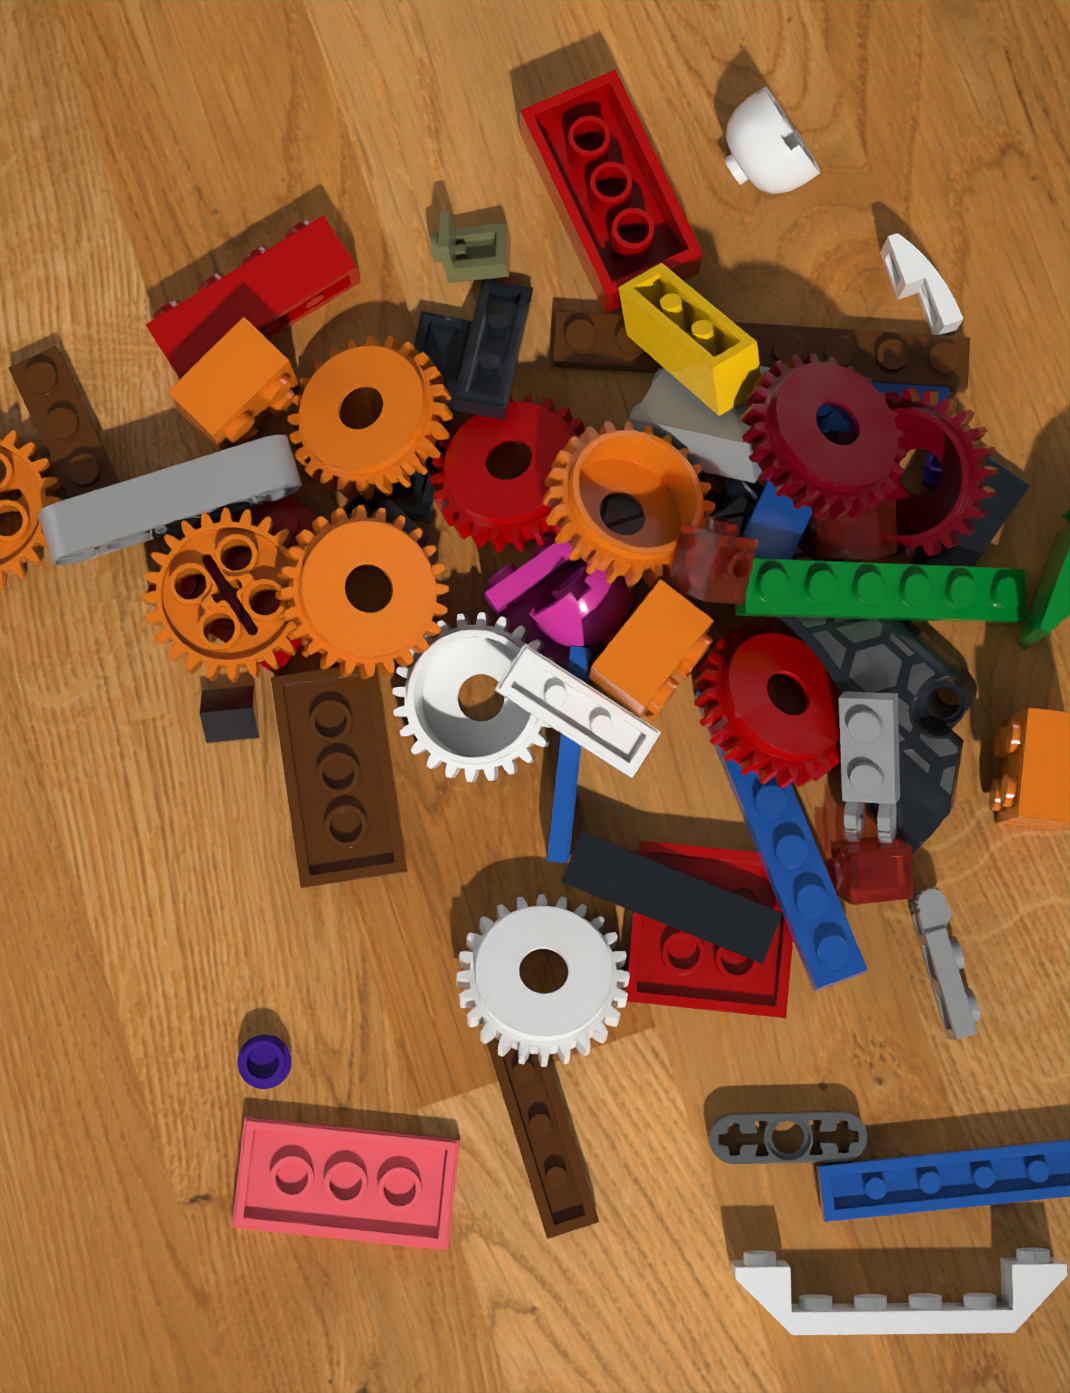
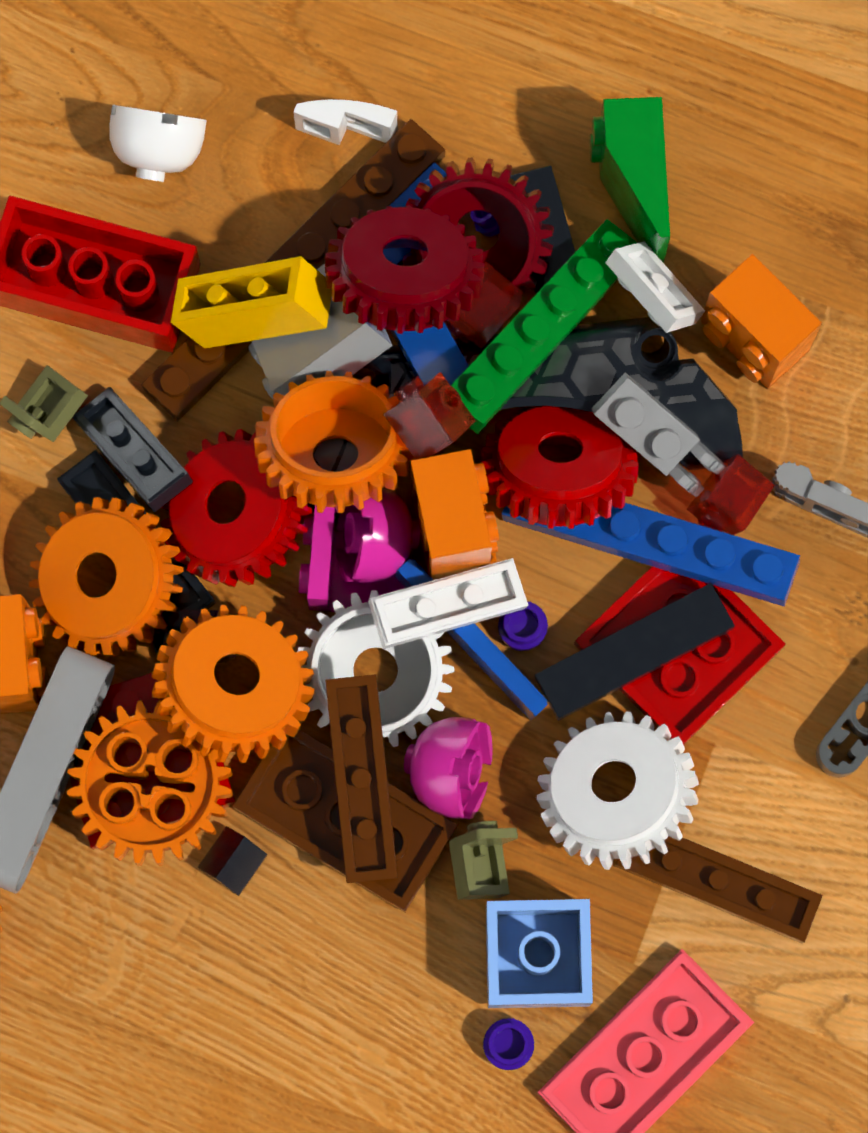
camera: 50 degrees left, 5 degrees down
none -> reddish brown plate [325,674,398,883]
none -> dark pink cylinder [404,717,493,819]
none -> olive bracket [449,821,518,900]
none -> light blue brick [486,899,593,1008]
none -> dark purple plate [498,601,548,651]
none -> white plate [605,242,705,333]

